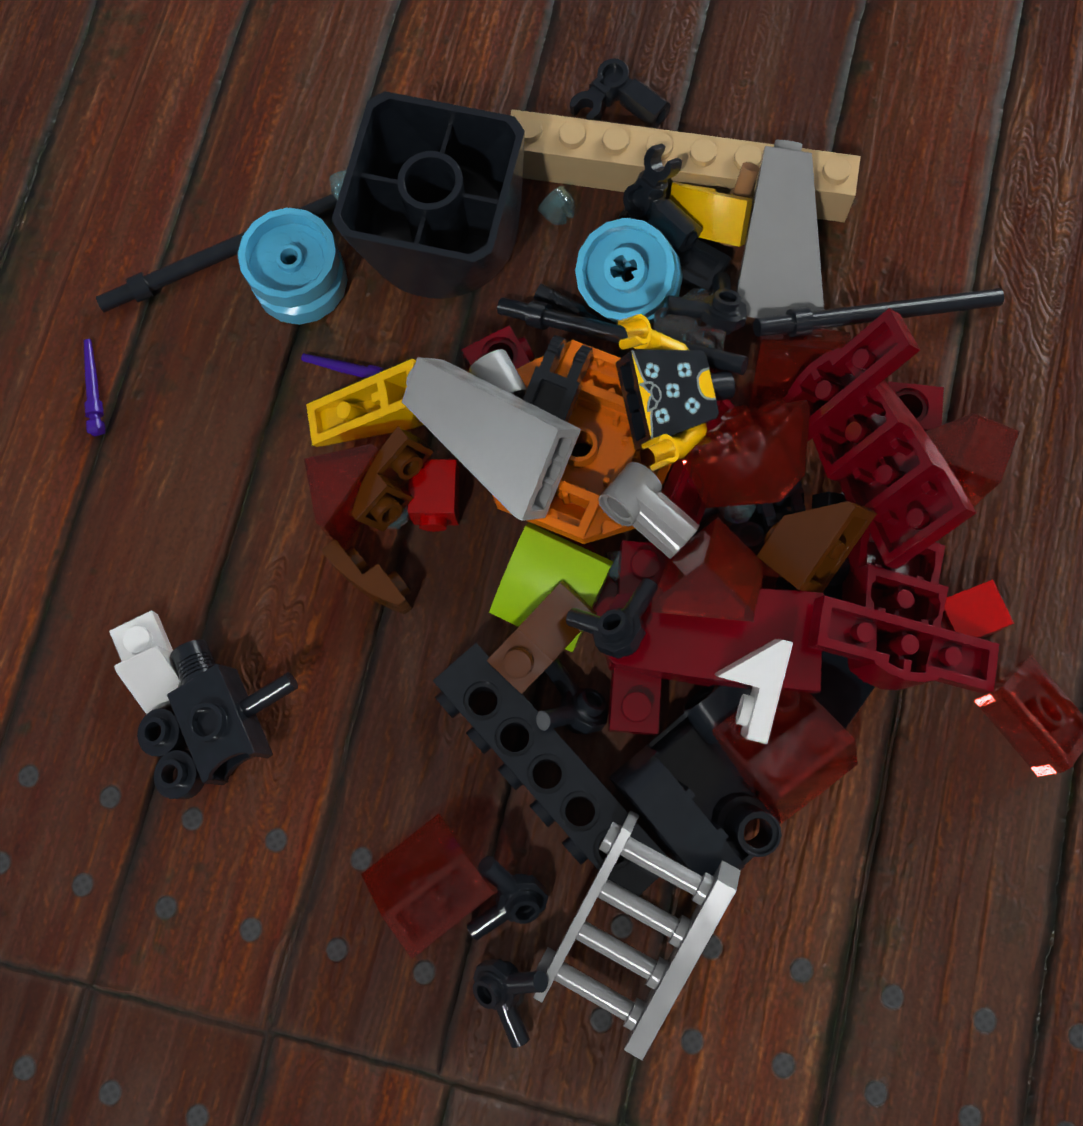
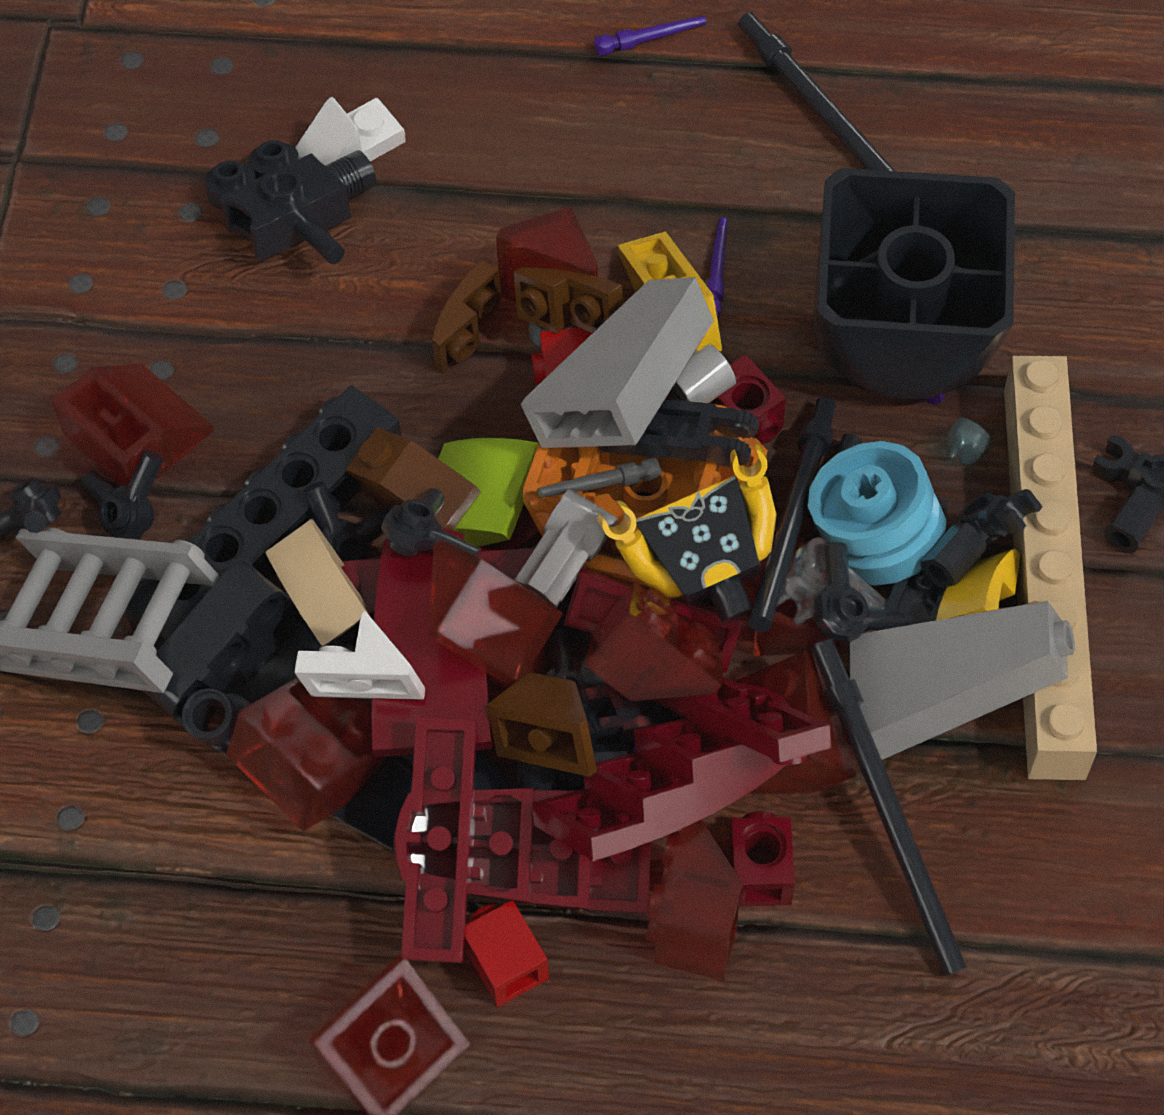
camera: 75 degrees right, 15 degrees down
medium azure wheel [238,208,348,325] -> none
none -> tan slope [265,519,373,647]
none -> dark grey piece [537,458,662,498]

